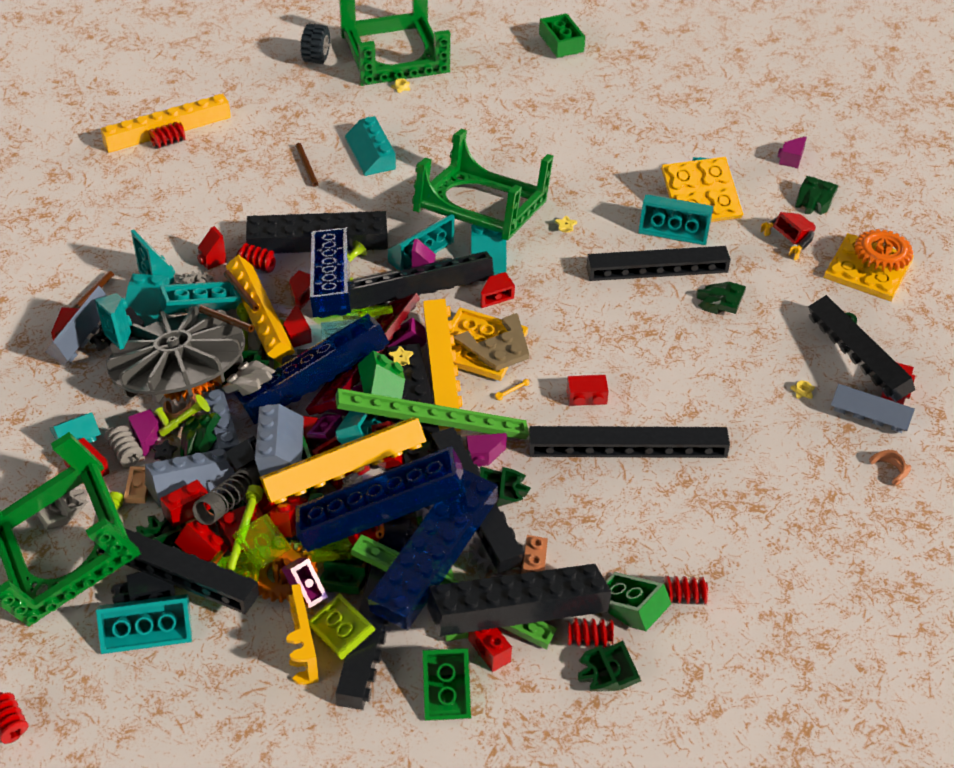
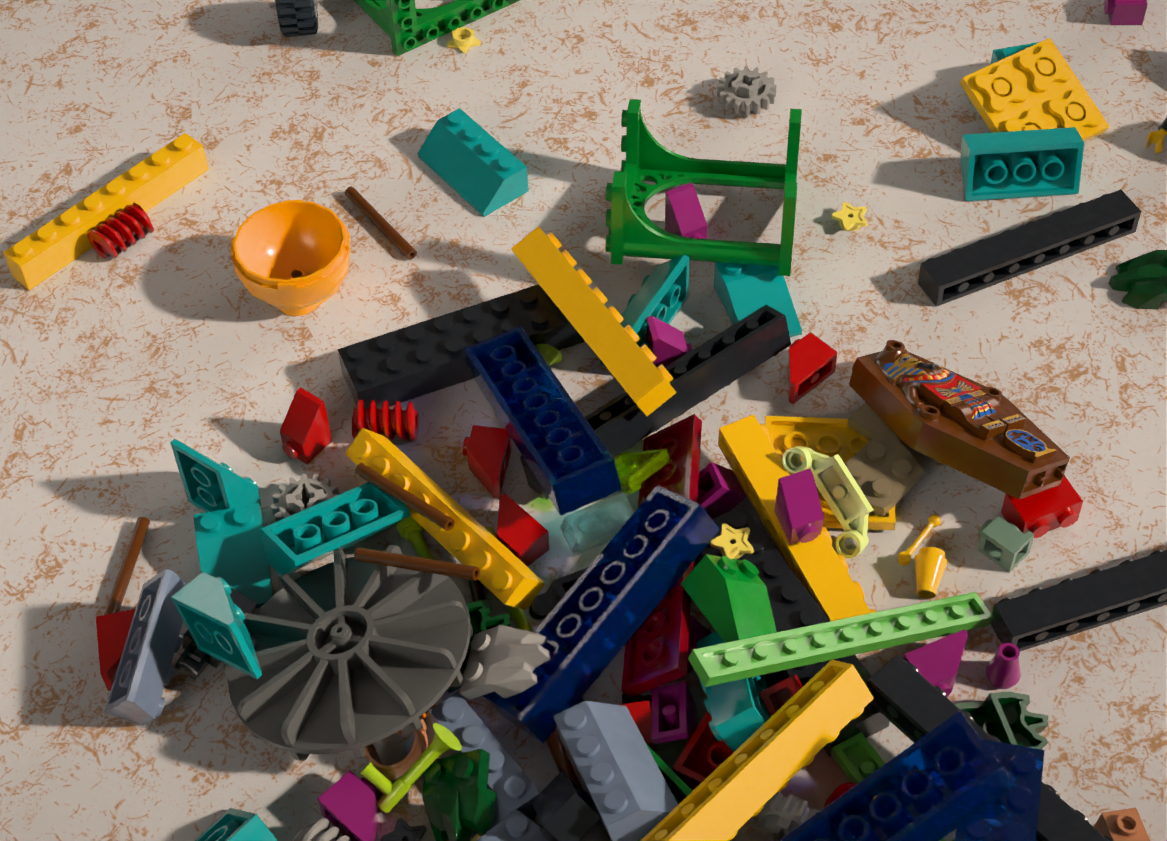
camera: 15 degrees left, 5 degrees up
none -> light orange rock [230,200,350,317]
none -> yellow brick [511,226,677,416]
none -> magenta slope [665,183,707,239]
none -> light grey gear [717,66,777,116]
none -> magenta slope [774,468,824,545]
none -> yellowish green plate [782,446,874,558]
none -> reddish brown container [849,340,1070,500]
none -> yellow cone [914,547,948,599]
none -> sand green brick [977,516,1034,573]
none -> magenta cone [986,643,1021,689]

